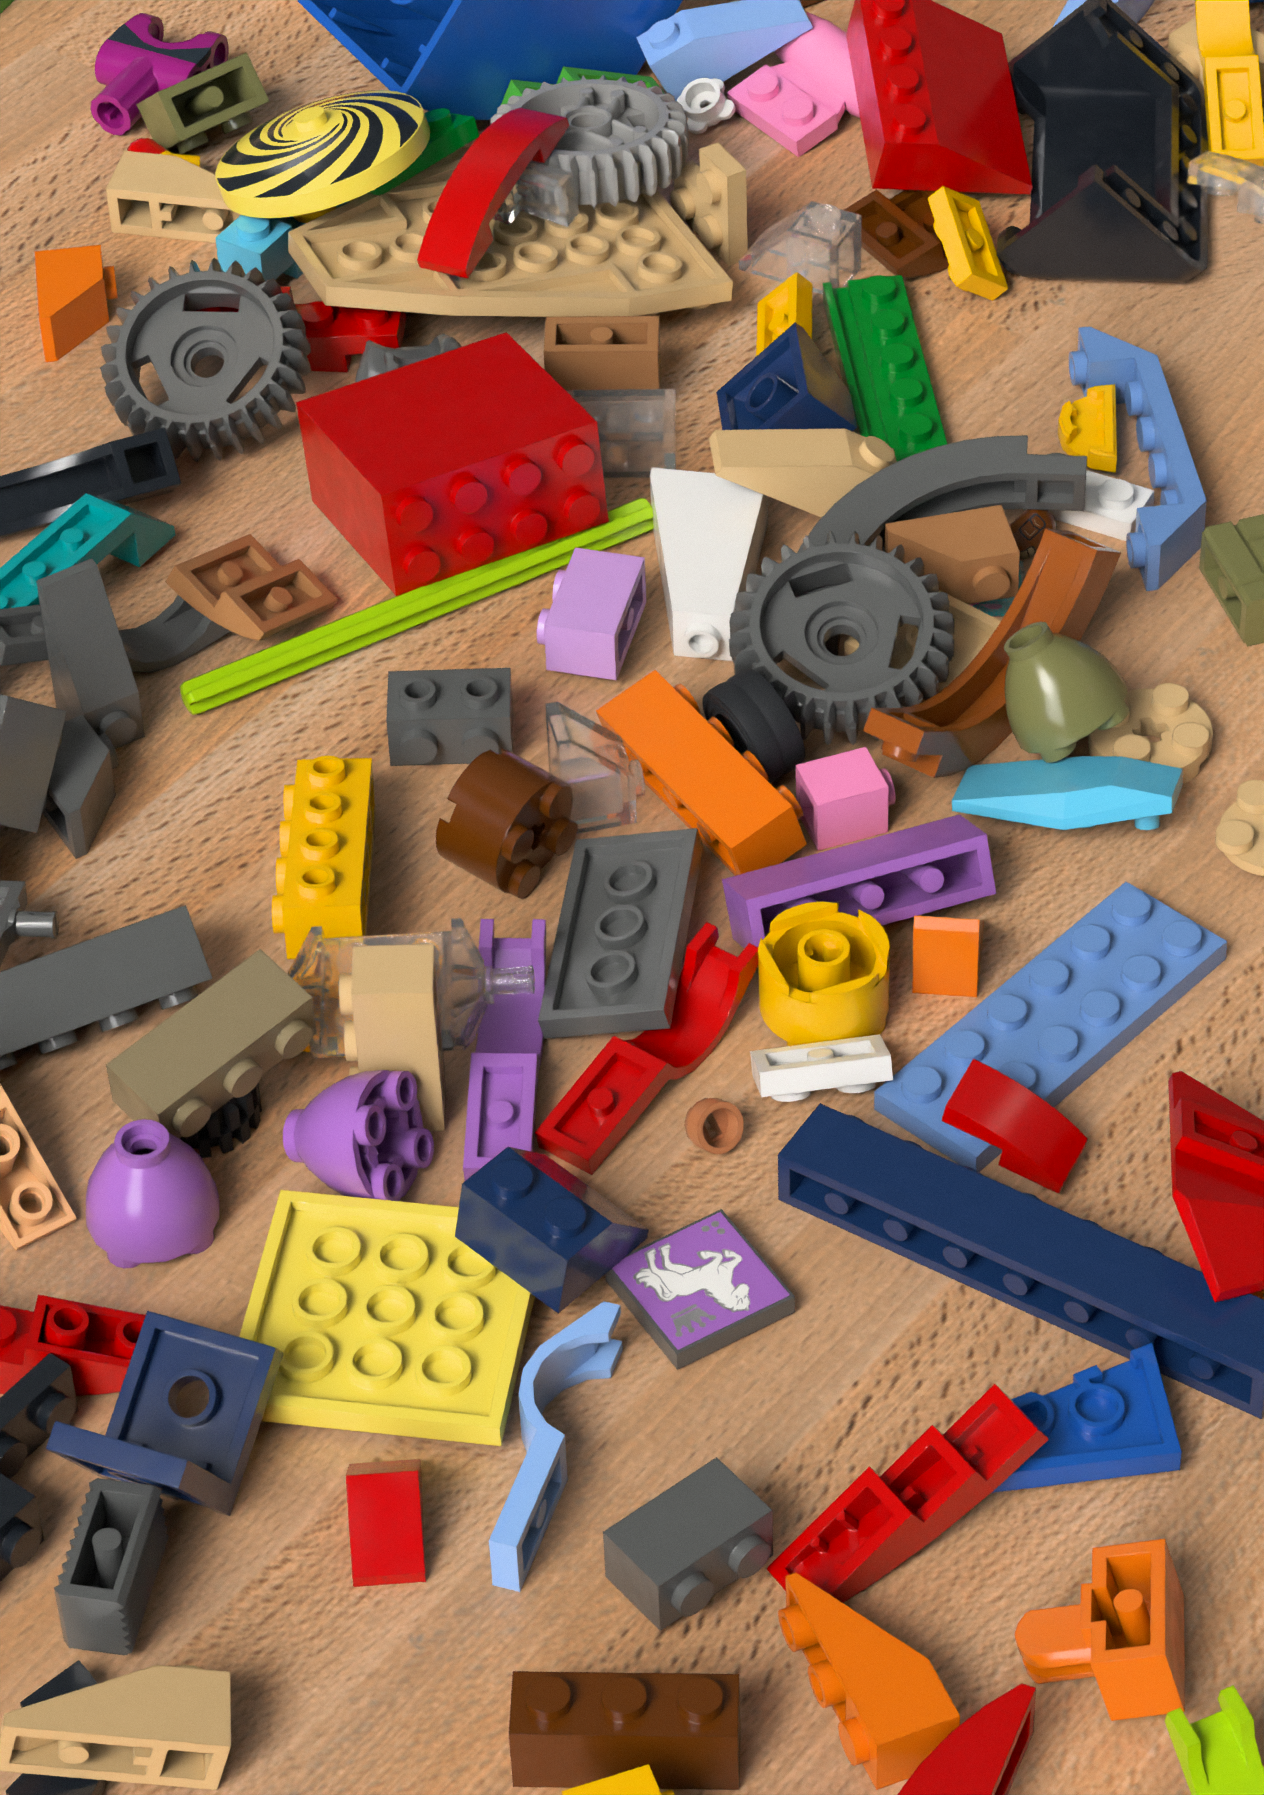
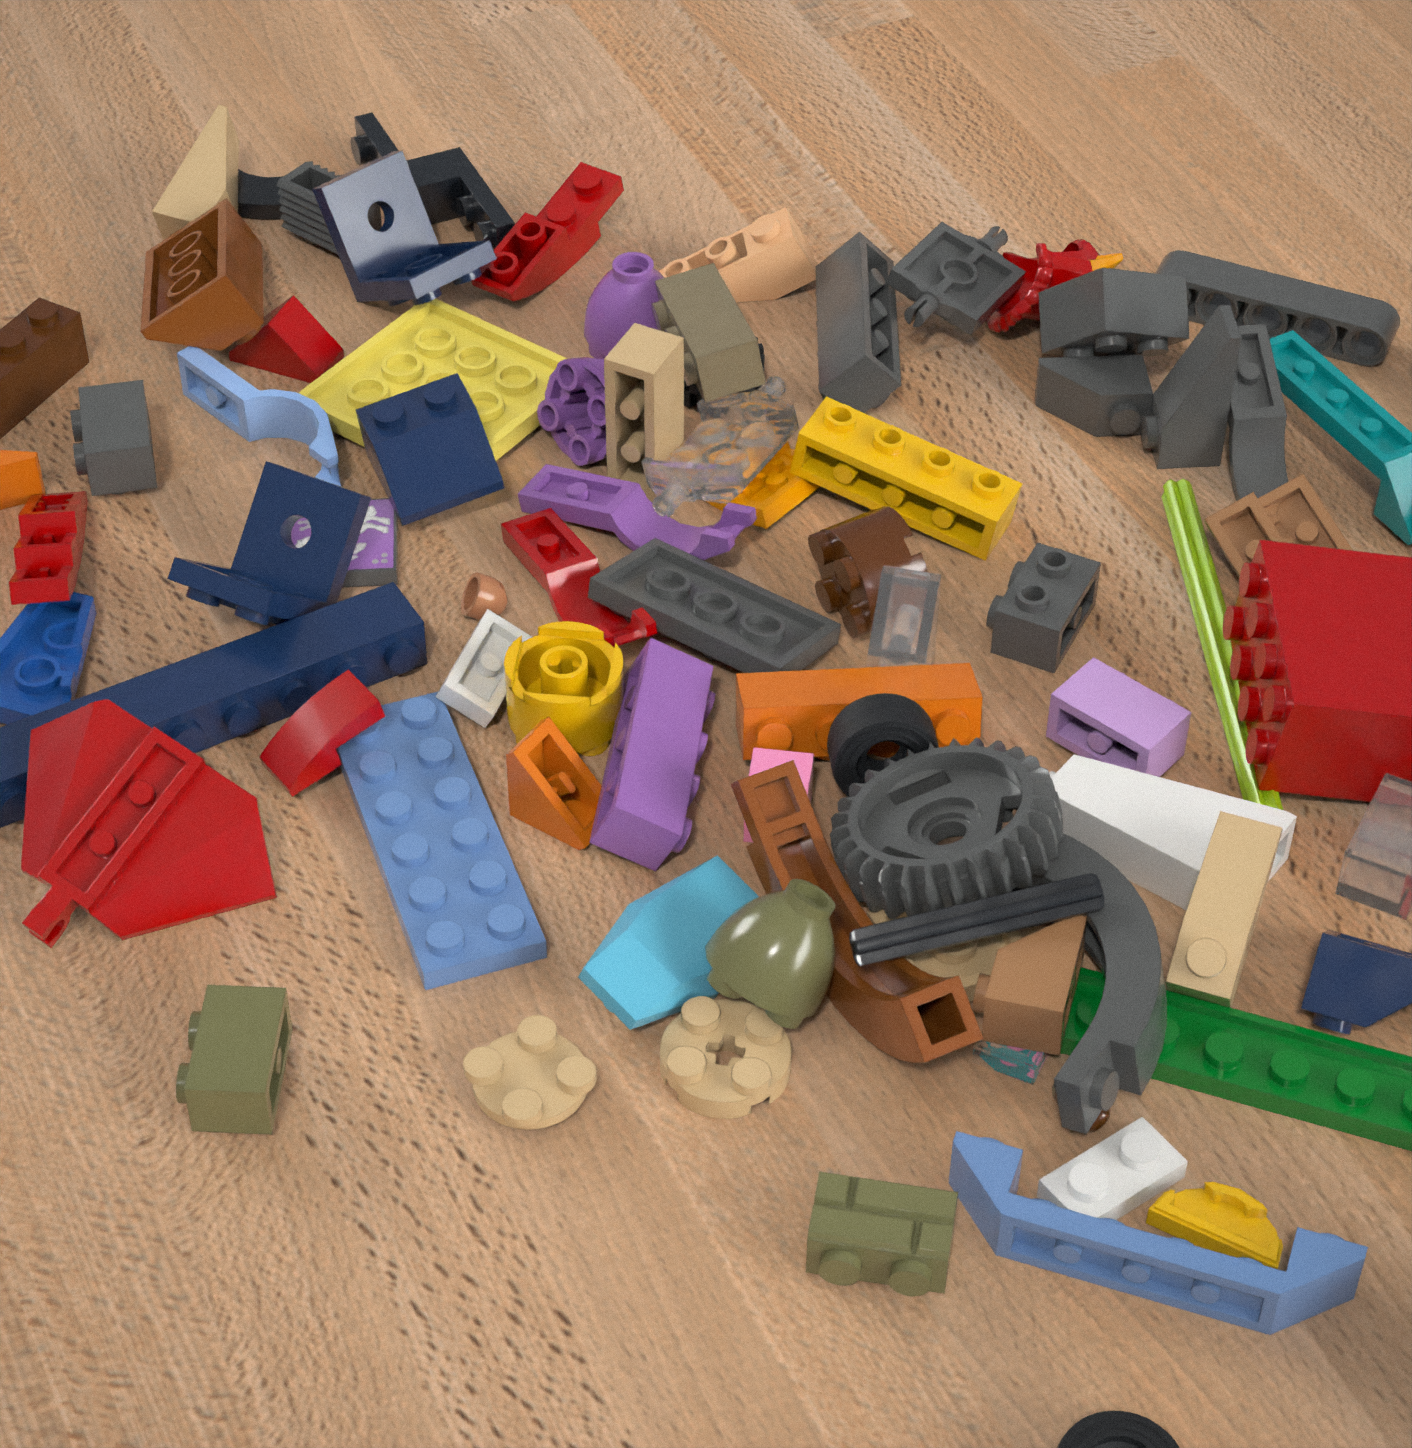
camera: 115 degrees right, 0 degrees up
none -> dark orange slope [140,198,264,351]
none -> dark blue bracket [167,461,372,625]
none -> black axle [849,873,1104,967]

